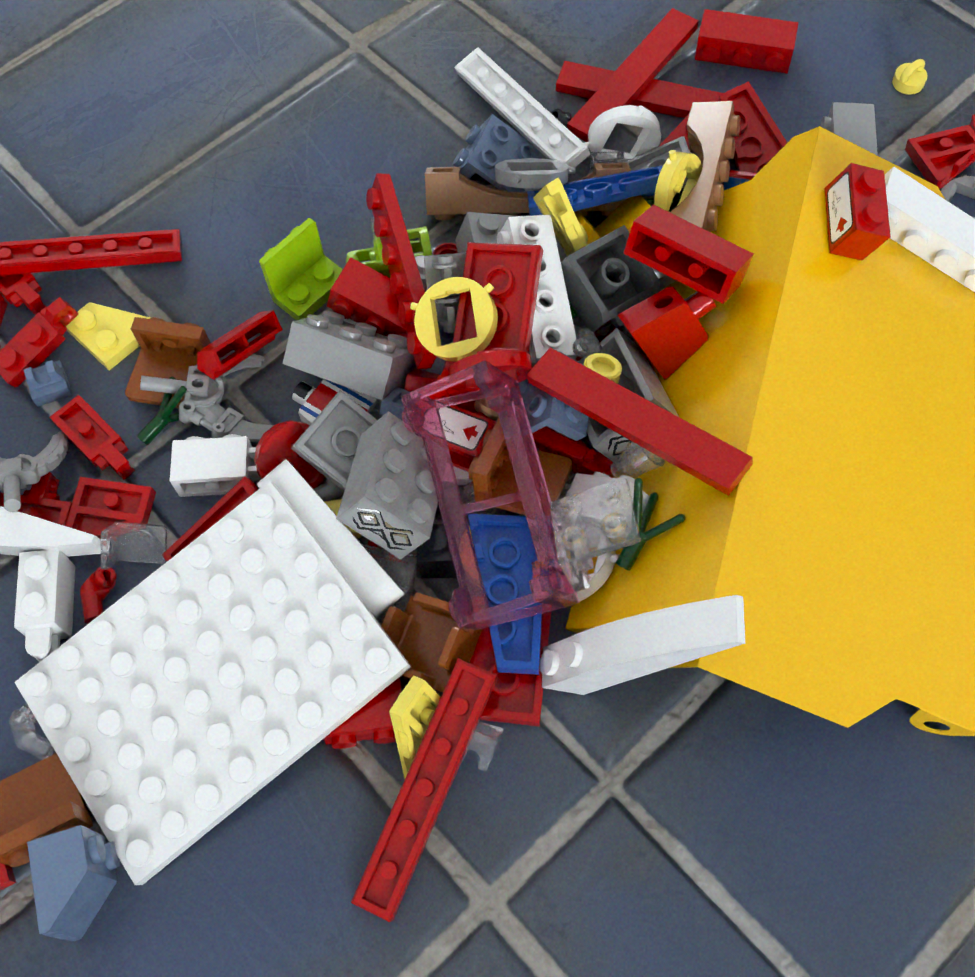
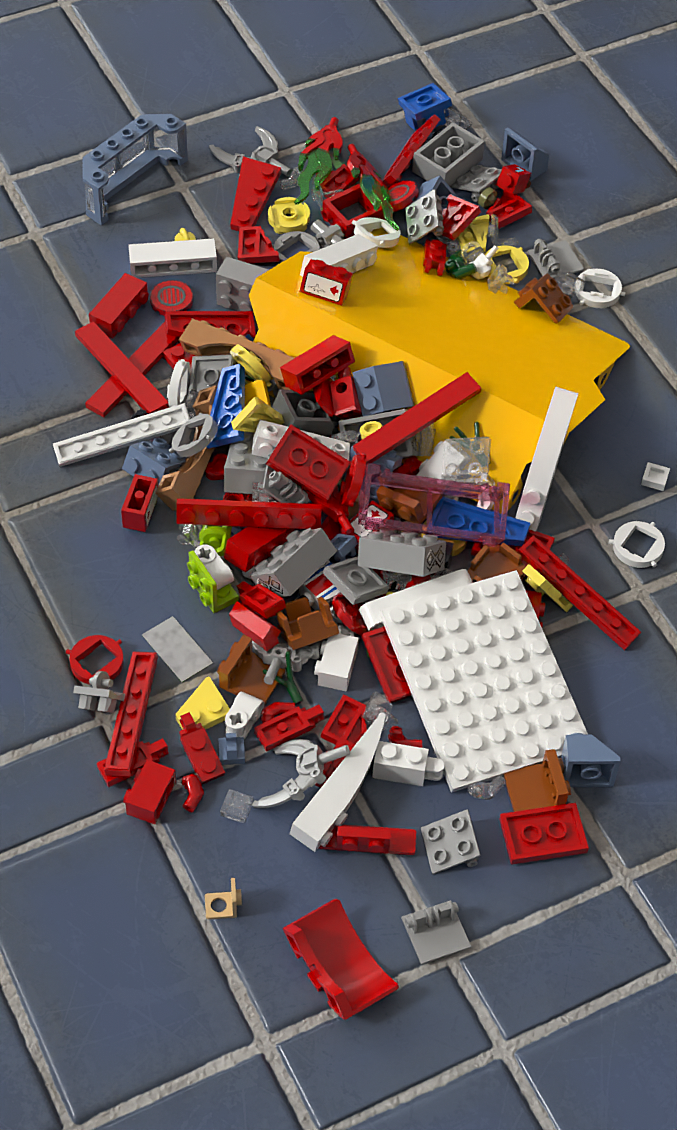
camera: 80 degrees left, 10 degrees down
light yellow piece [410,277,498,362] -> none
none -> red piece [66,635,124,685]
none -> light grey hips [73,671,125,714]
none -> red brick [121,474,158,532]
none -> white brick [129,238,217,278]
none -> flat silver sticker [142,616,213,682]
none -> tile [150,280,193,316]
none -> white piece [194,545,234,590]
none -> white piece [225,691,265,739]
none -> red hinge [236,581,286,619]
none -> red arm [260,702,295,723]
none -> dark orange panel [276,597,339,650]
none -> red slope [313,378,334,417]
none -> sand blue slope [352,361,415,417]
none -> white piece [609,521,665,568]
none -> white plate [641,462,670,491]

